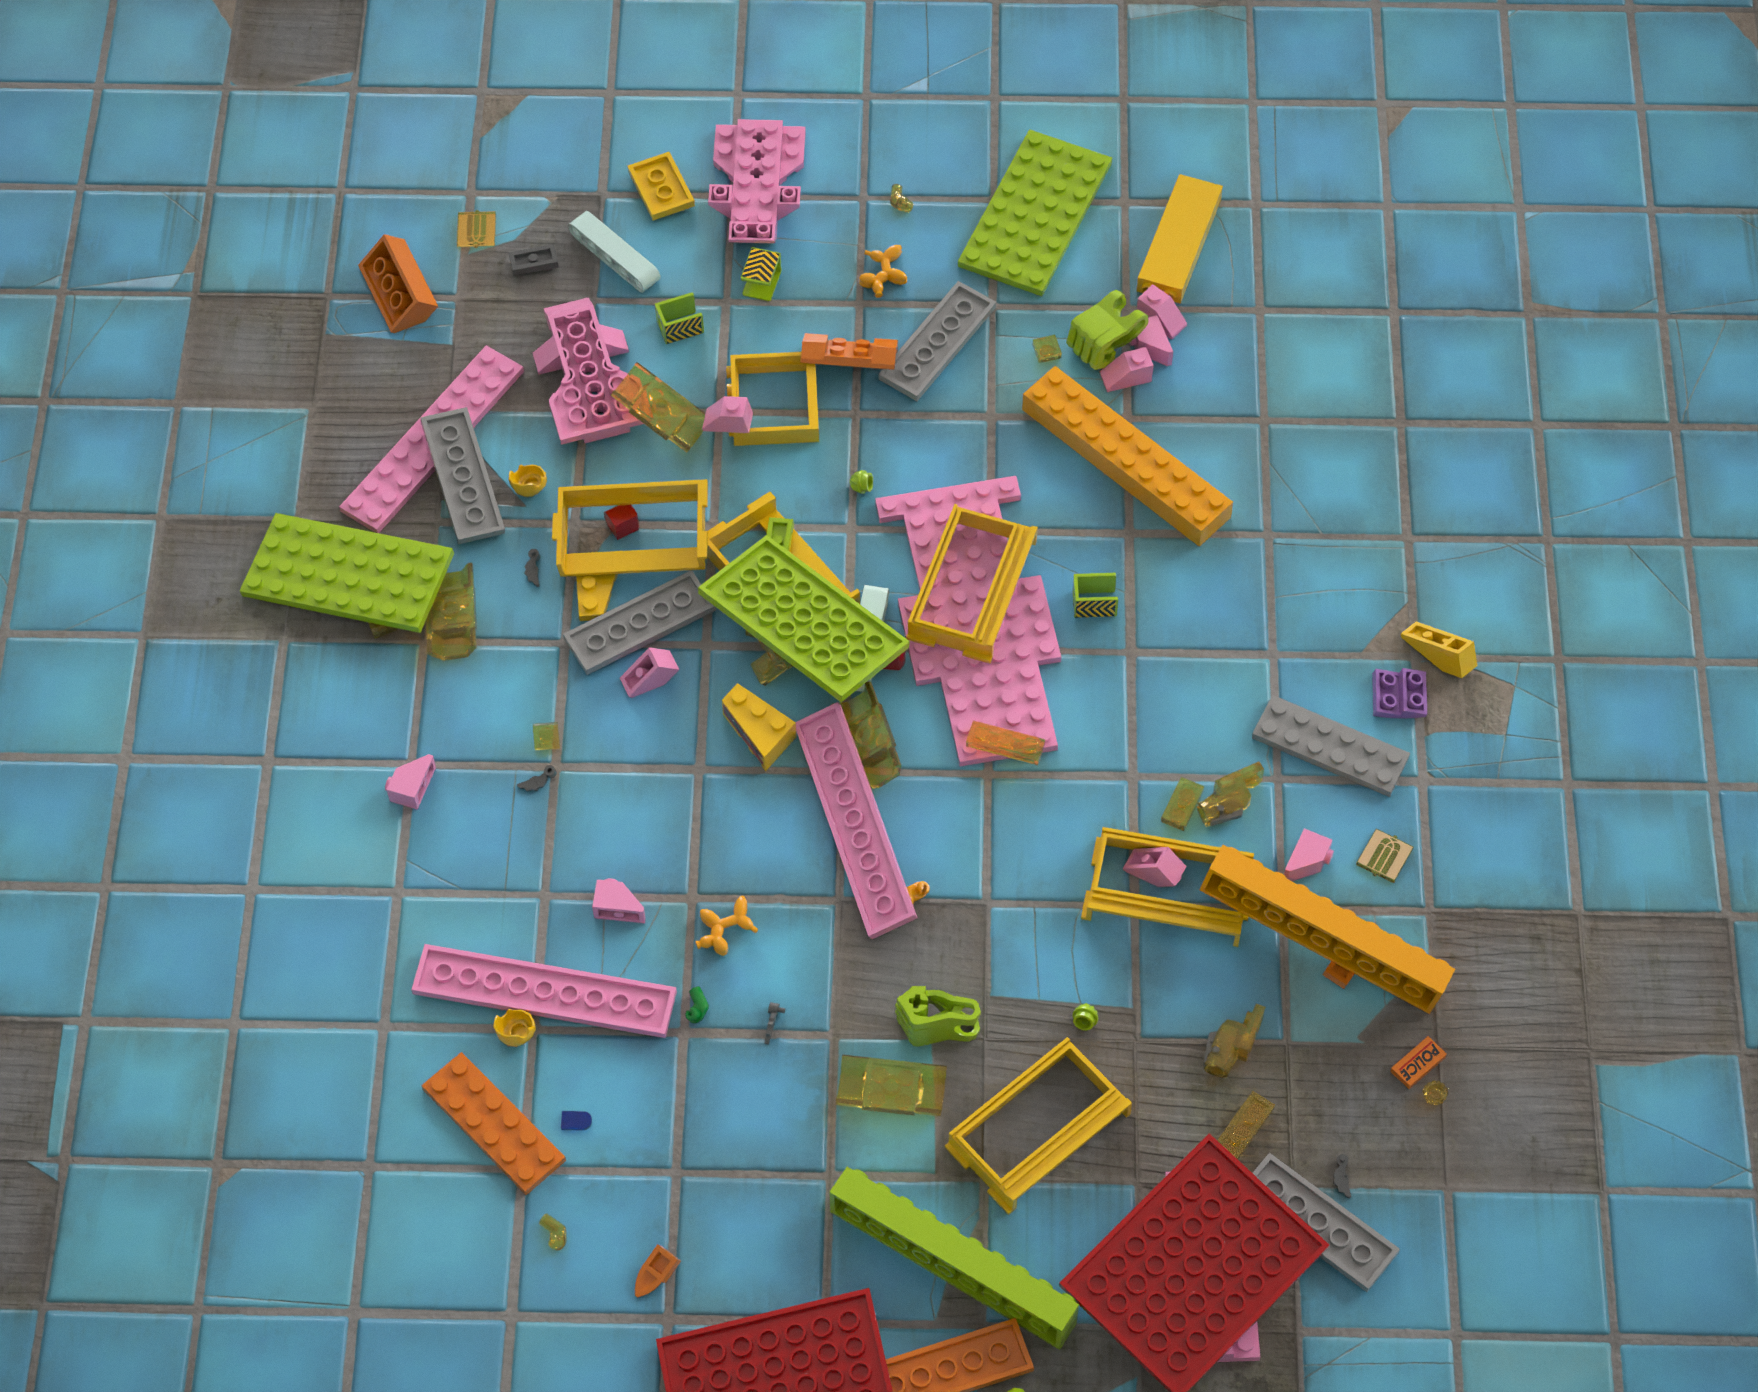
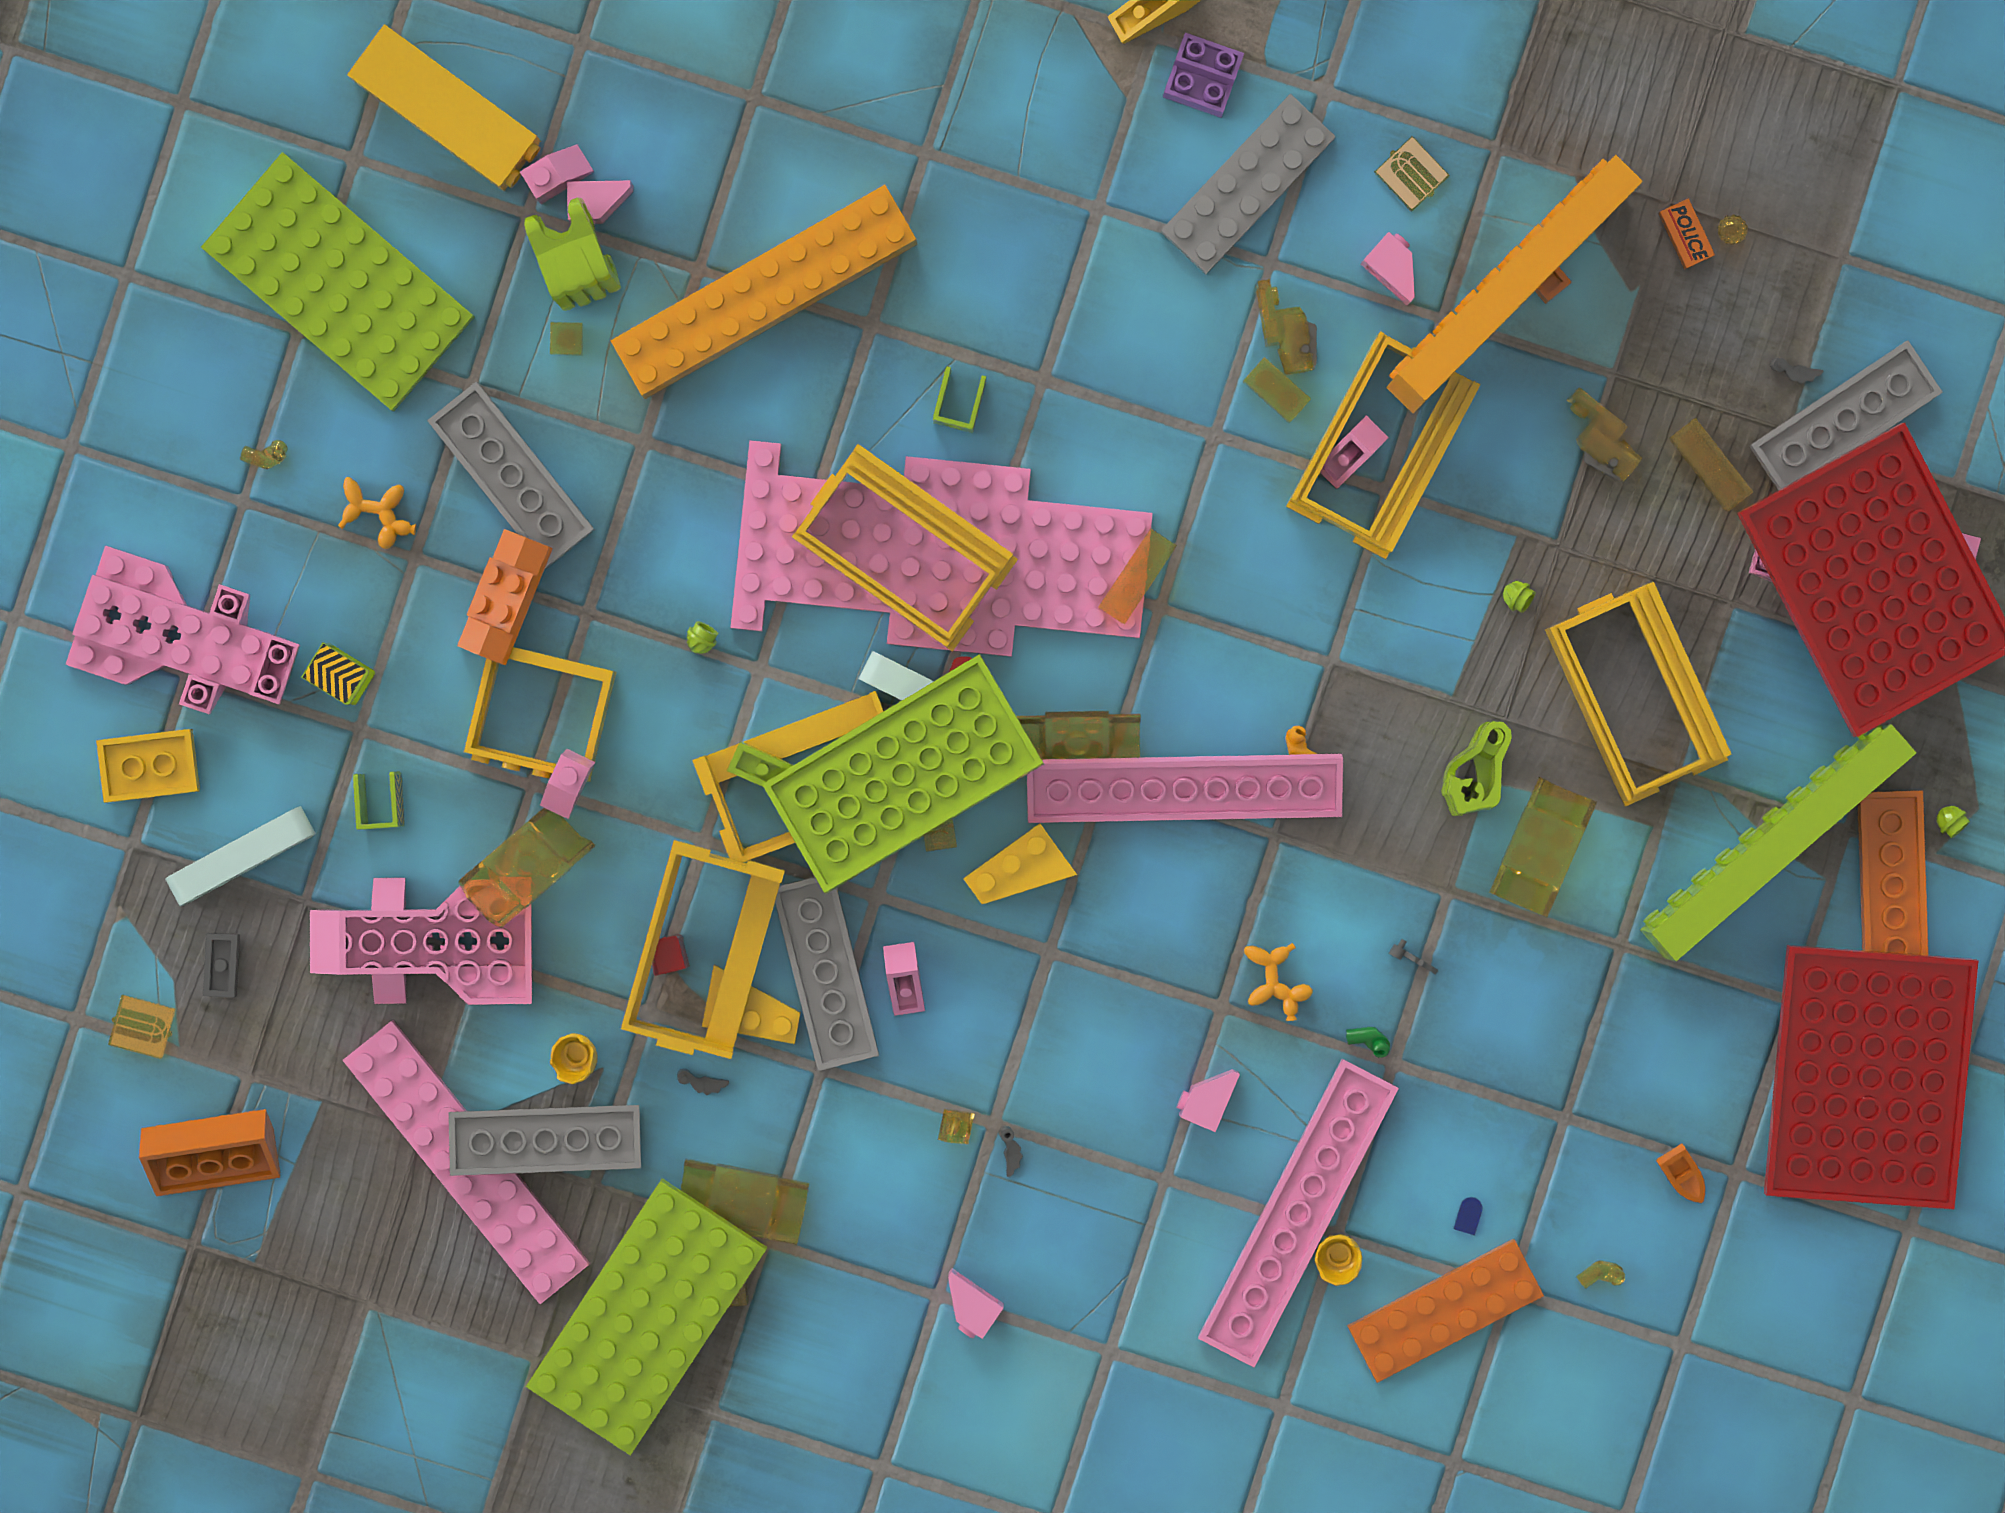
camera: 75 degrees left, 30 degrees up
bright pink slope [1100,347,1154,392] -> none

